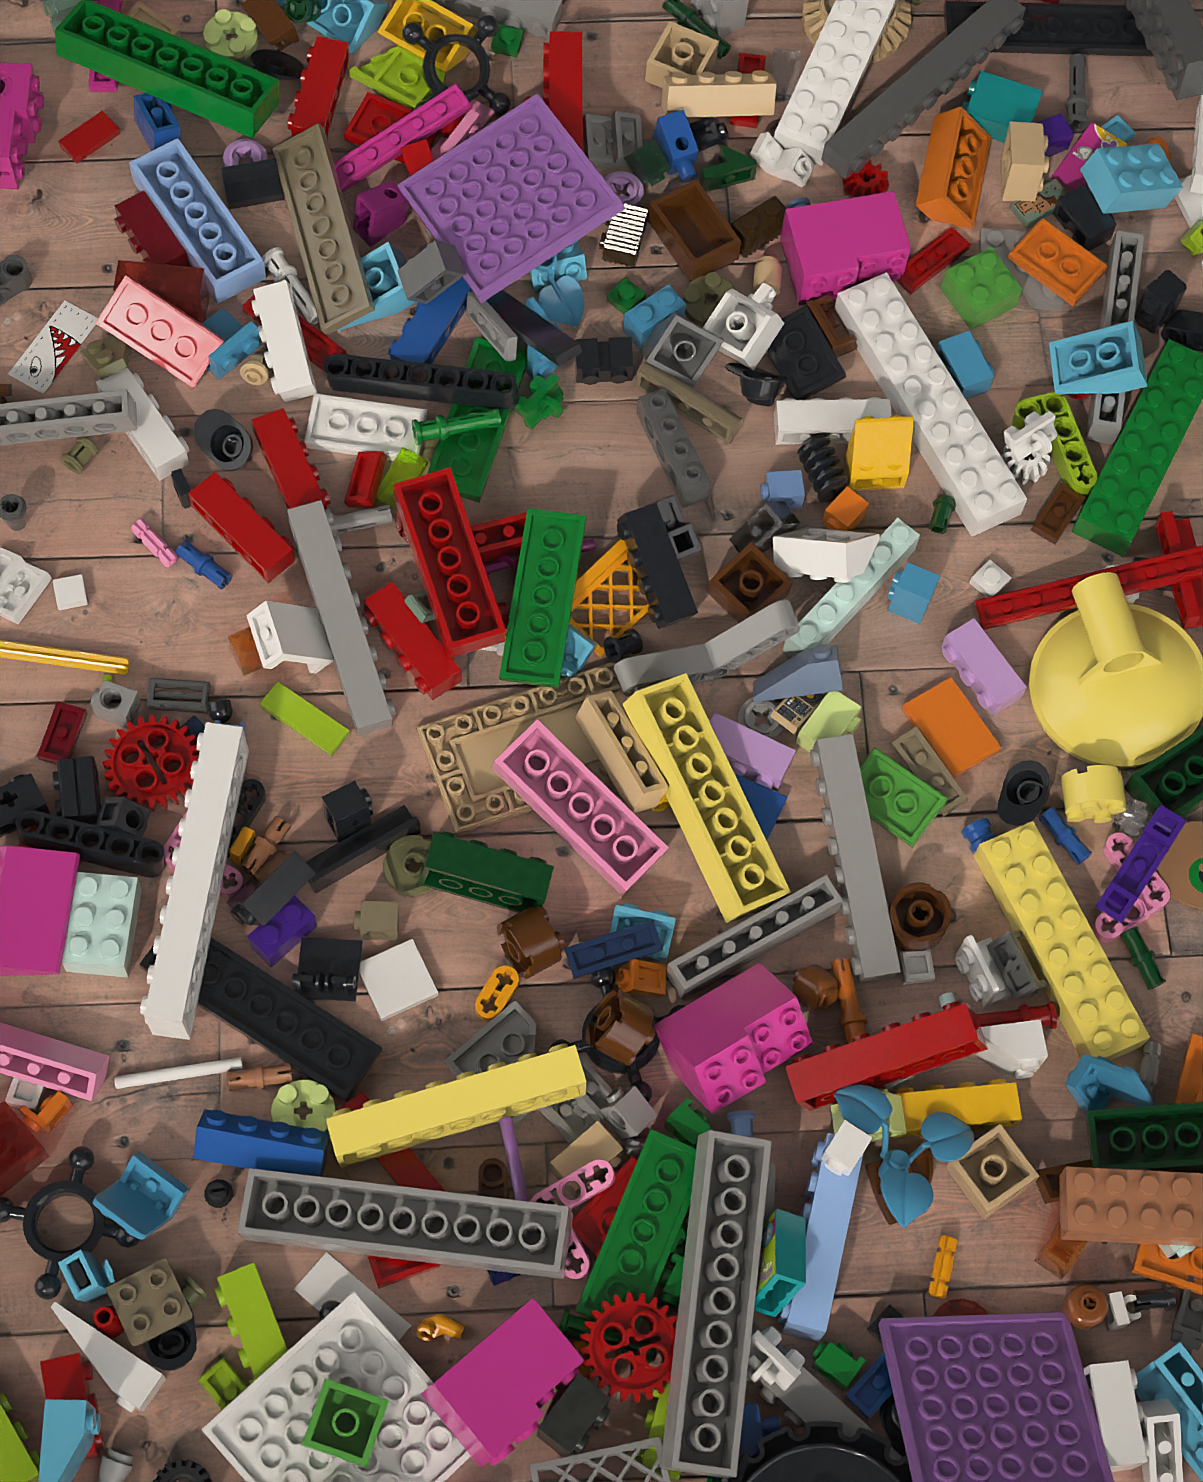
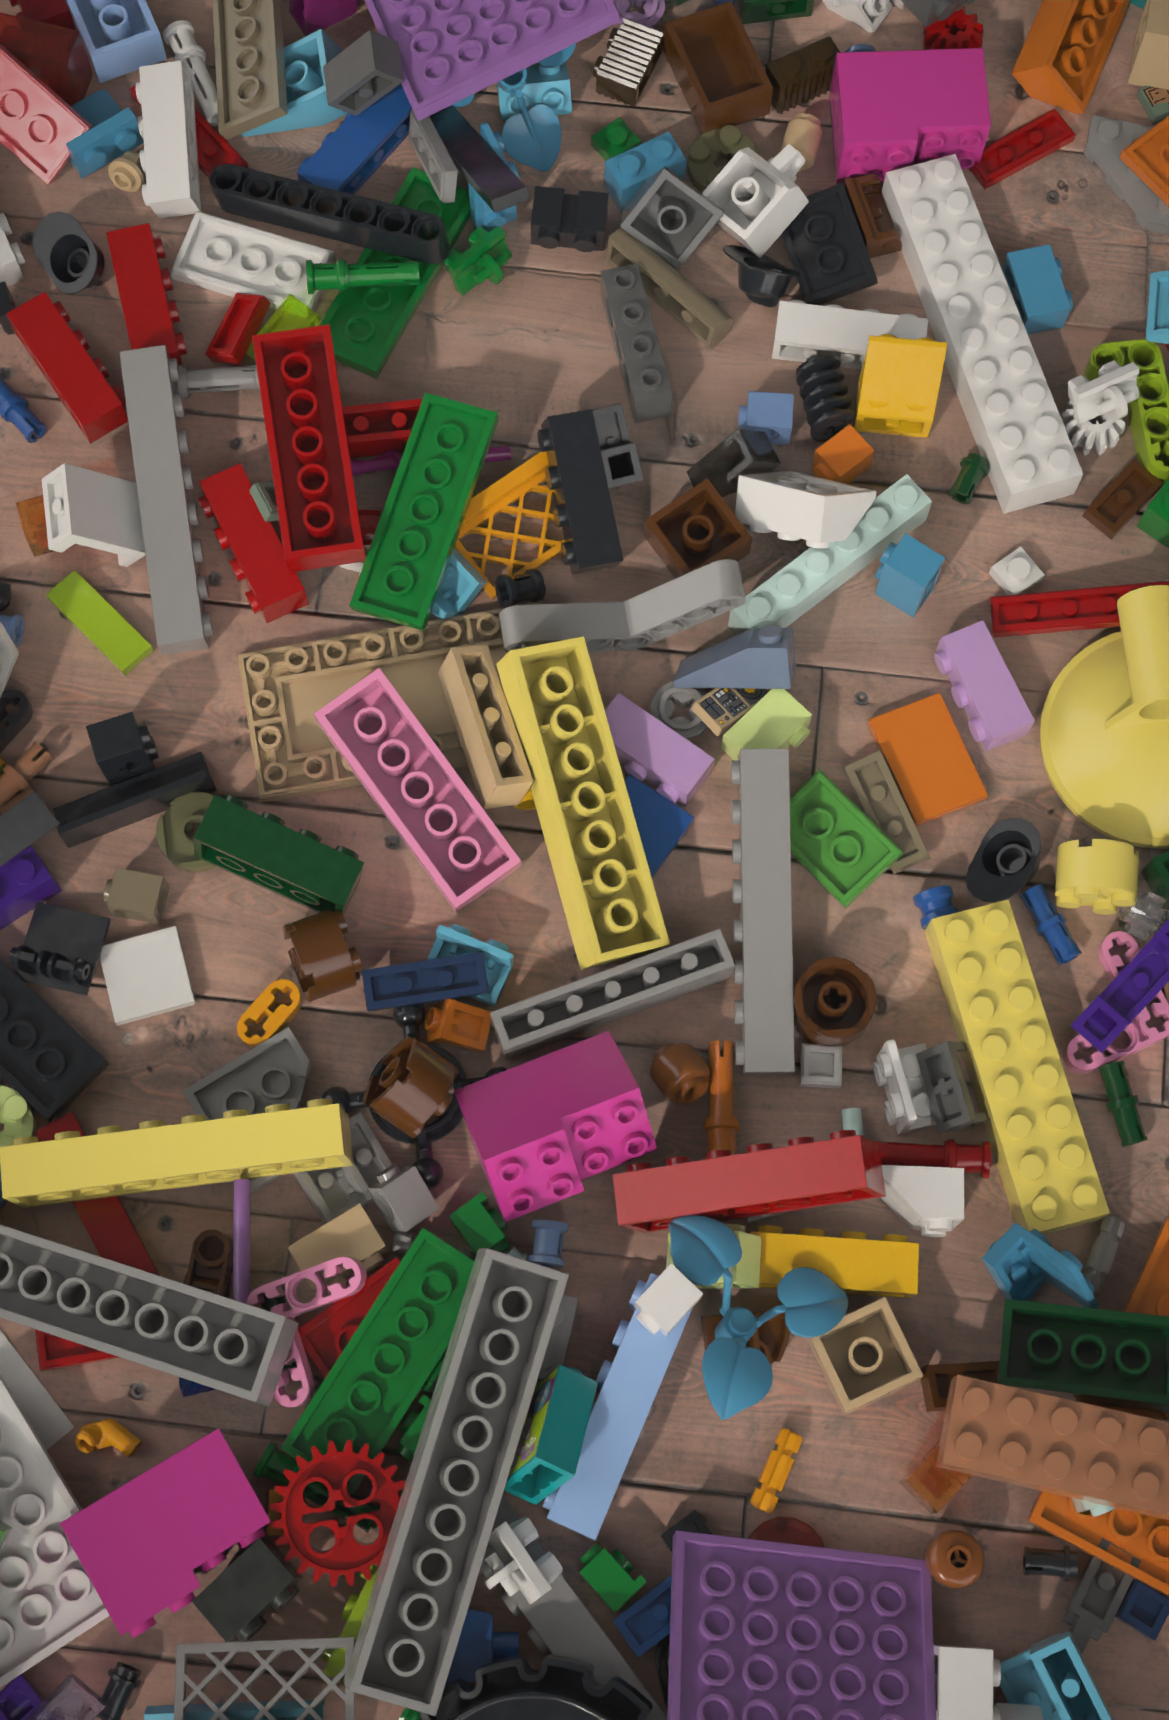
camera: 15 degrees right, 5 degrees up
bright green brick [940,247,1023,330] -> none
white tile [1106,1291,1141,1331] -> none

